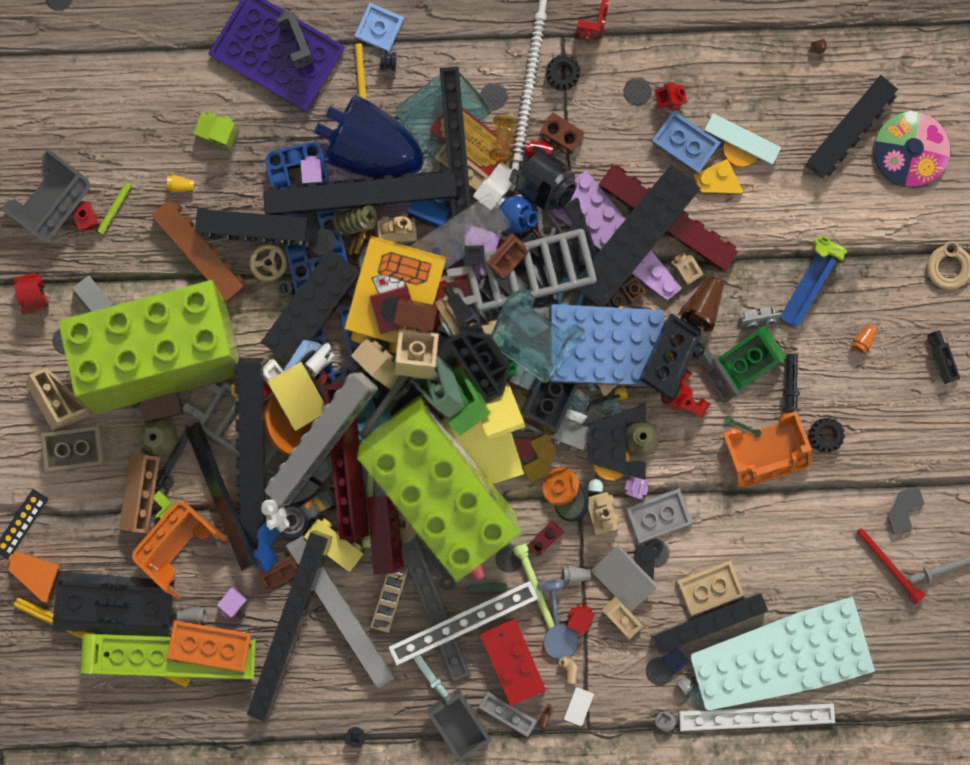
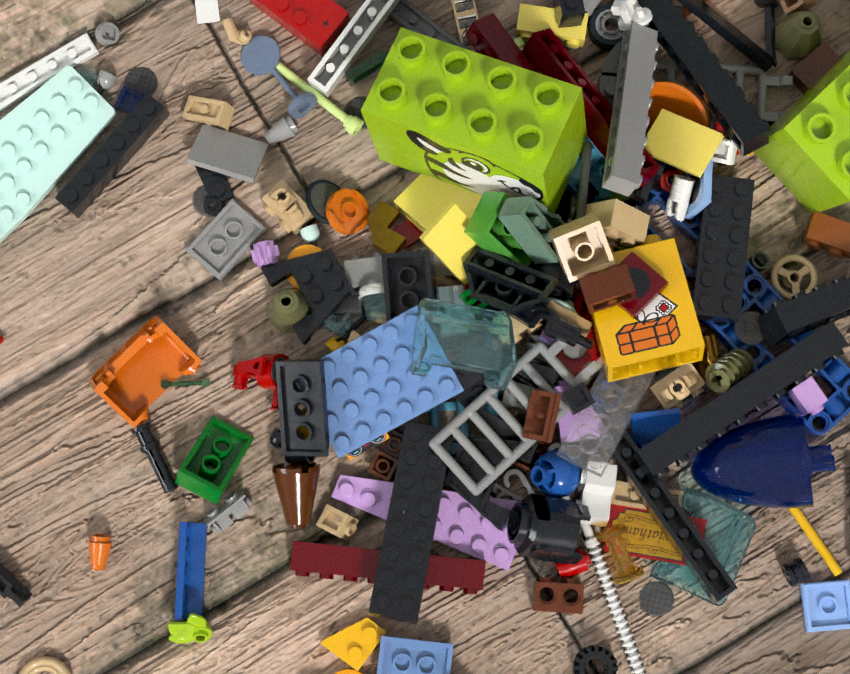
camera: 155 degrees right, 5 degrees down
dark grey leg [299,487,336,521] -> none
dark red leg [527,520,564,556] -> none
red brick [566,604,595,635] -> none
tan tile [677,560,745,617] -> none
dark grey hinge [698,350,740,403] -> none
black tyre [808,418,845,453] -> none

